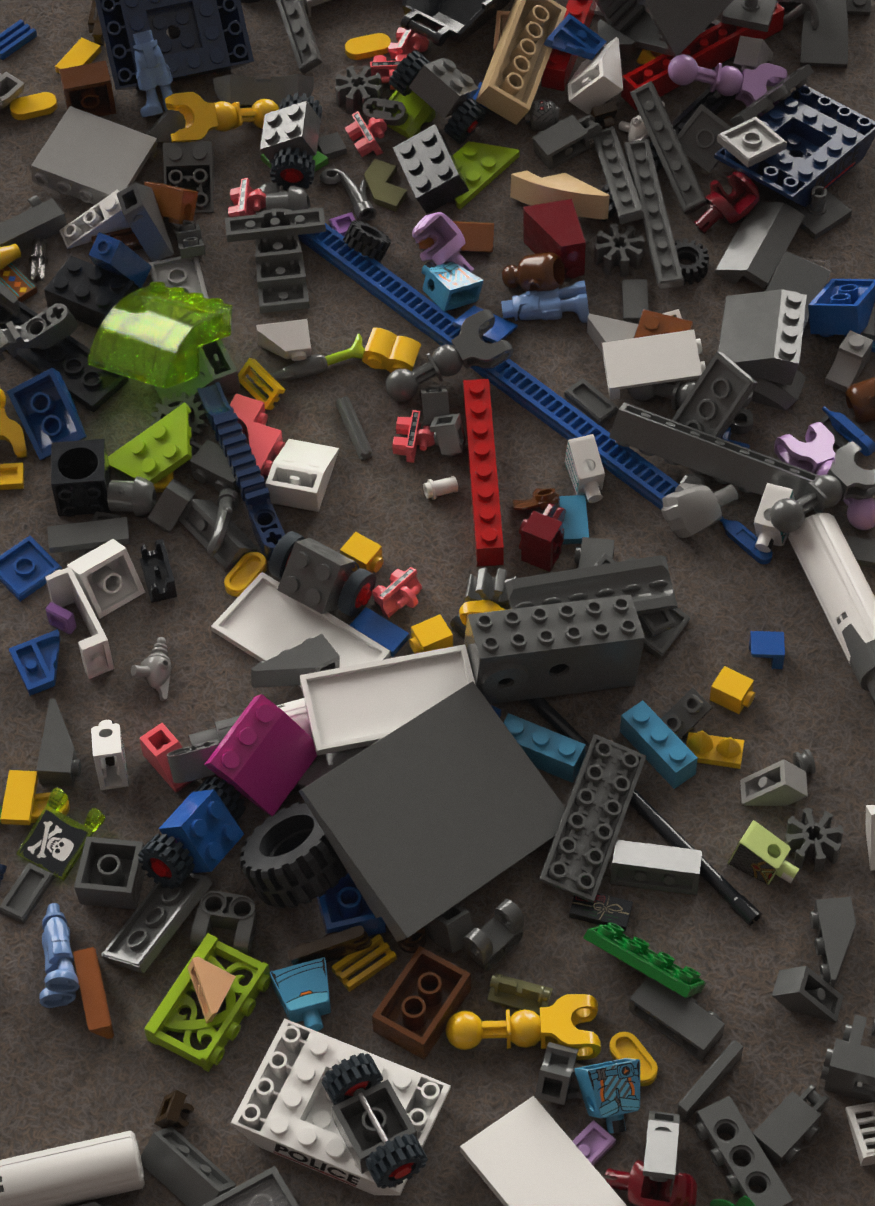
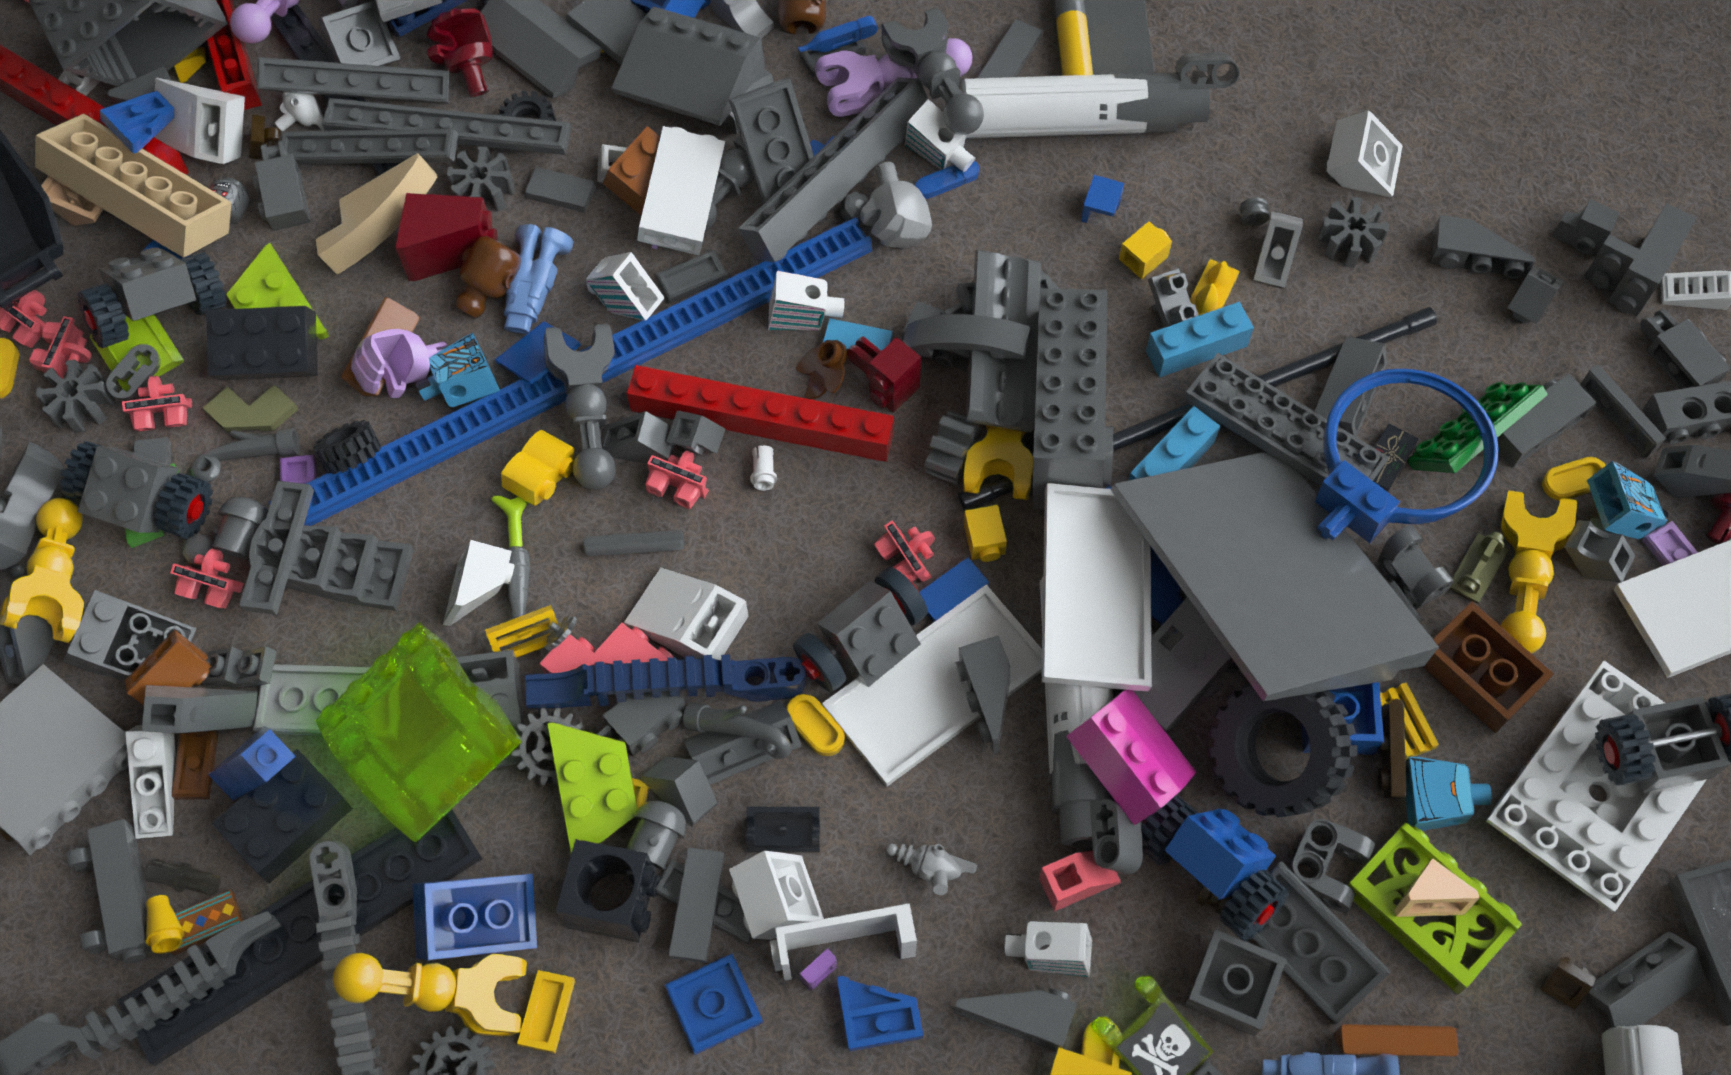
camera: 75 degrees left, 10 degrees up
yellow brick [340,532,384,573] -> none
light grey slope [587,313,638,352] -> none
yellowish green torso [728,820,799,885] -> none
none -> dark grey plant [544,615,577,650]
none -> white torso [586,252,664,320]
none -> dark grey slope [902,314,1032,359]
none -> blue brick [1315,369,1499,544]

